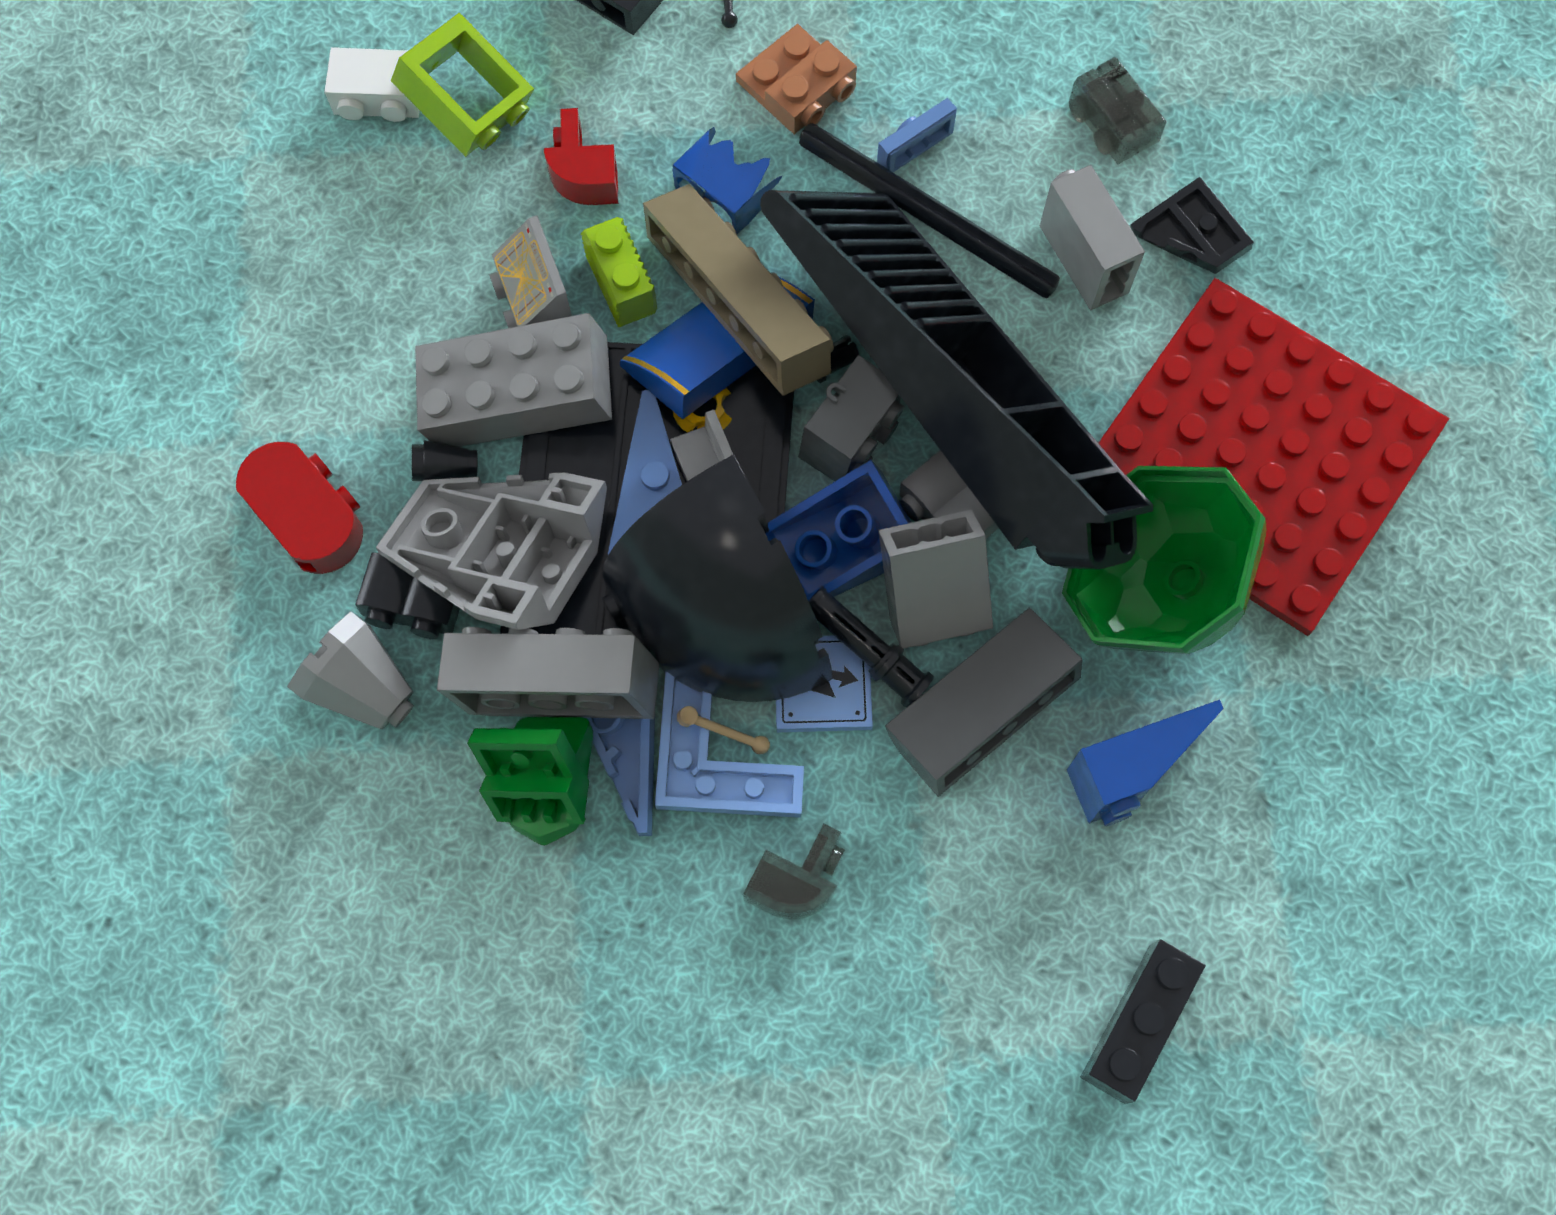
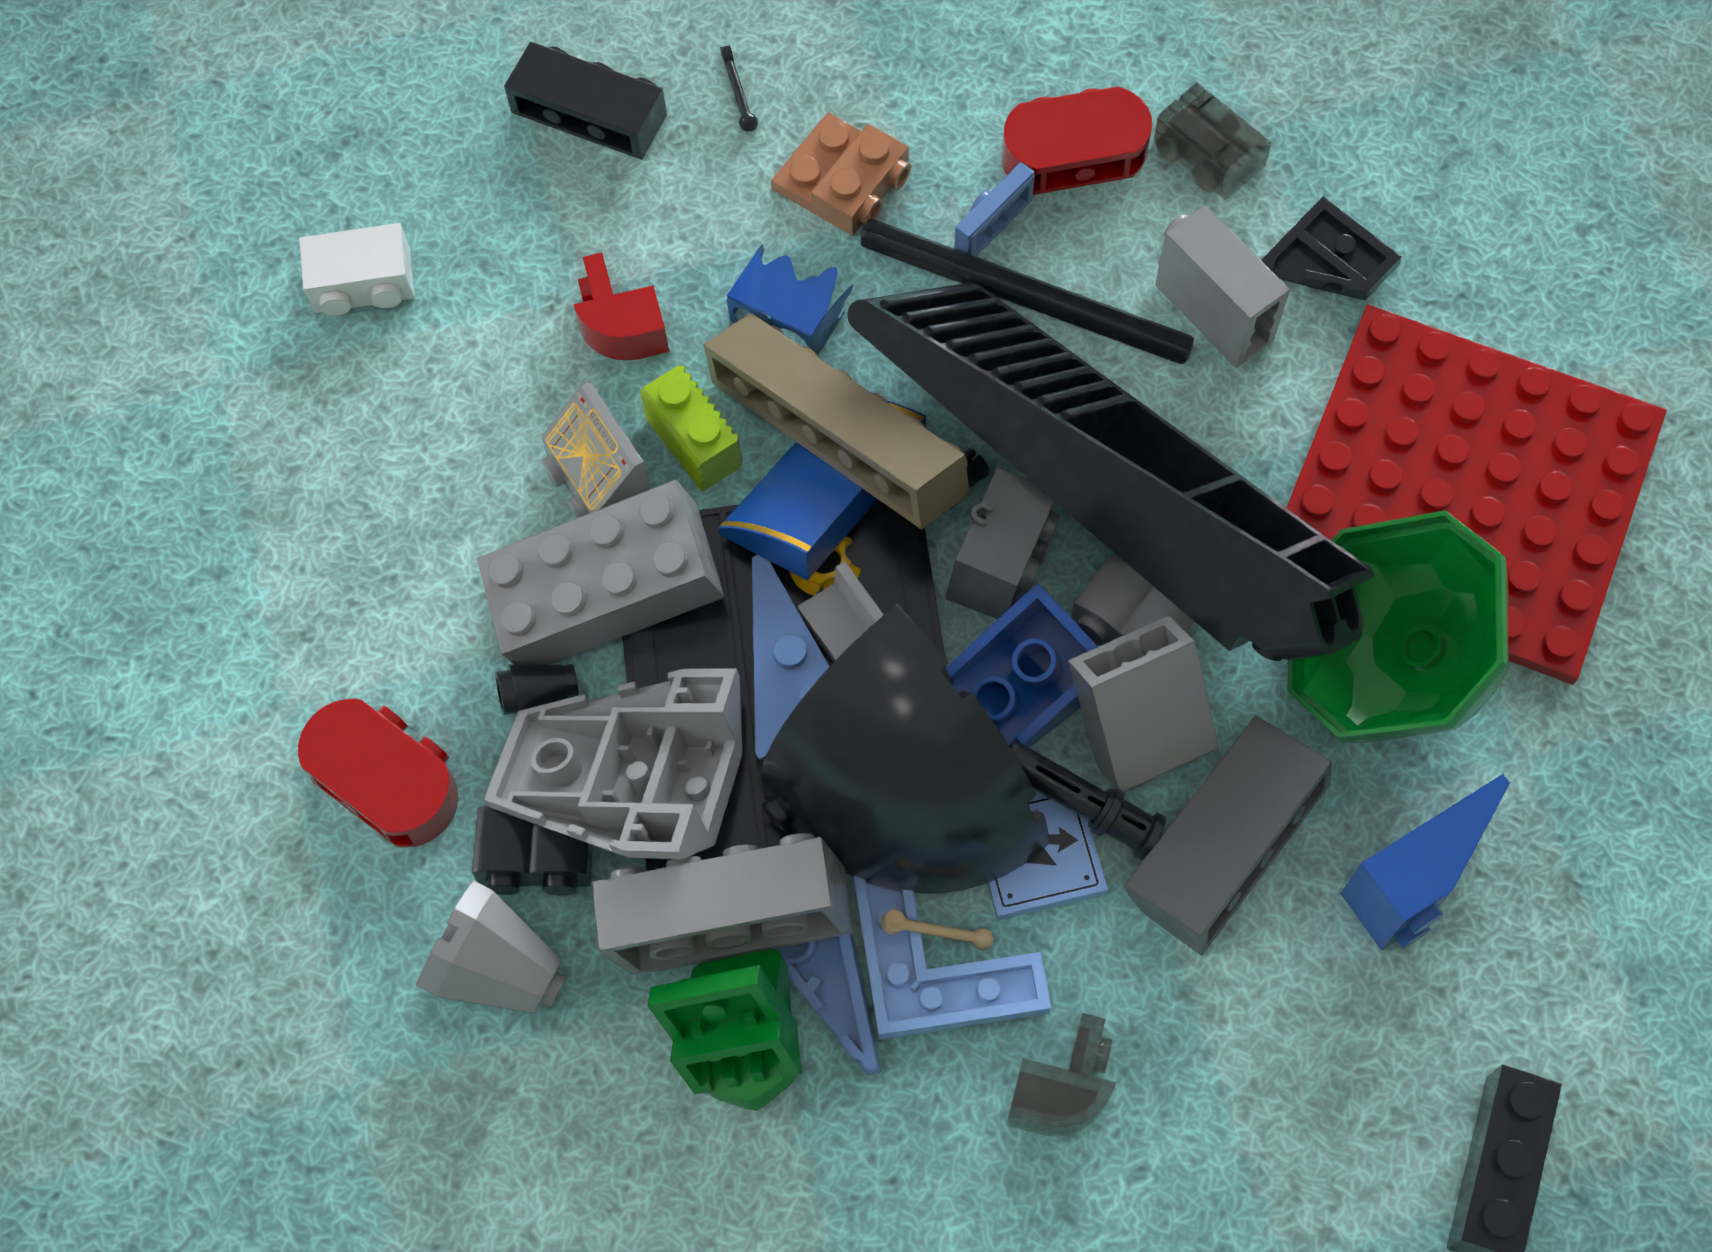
camera: 10 degrees left, 5 degrees down
lime window [391,12,534,157] -> none
none -> red brick [1002,86,1152,195]

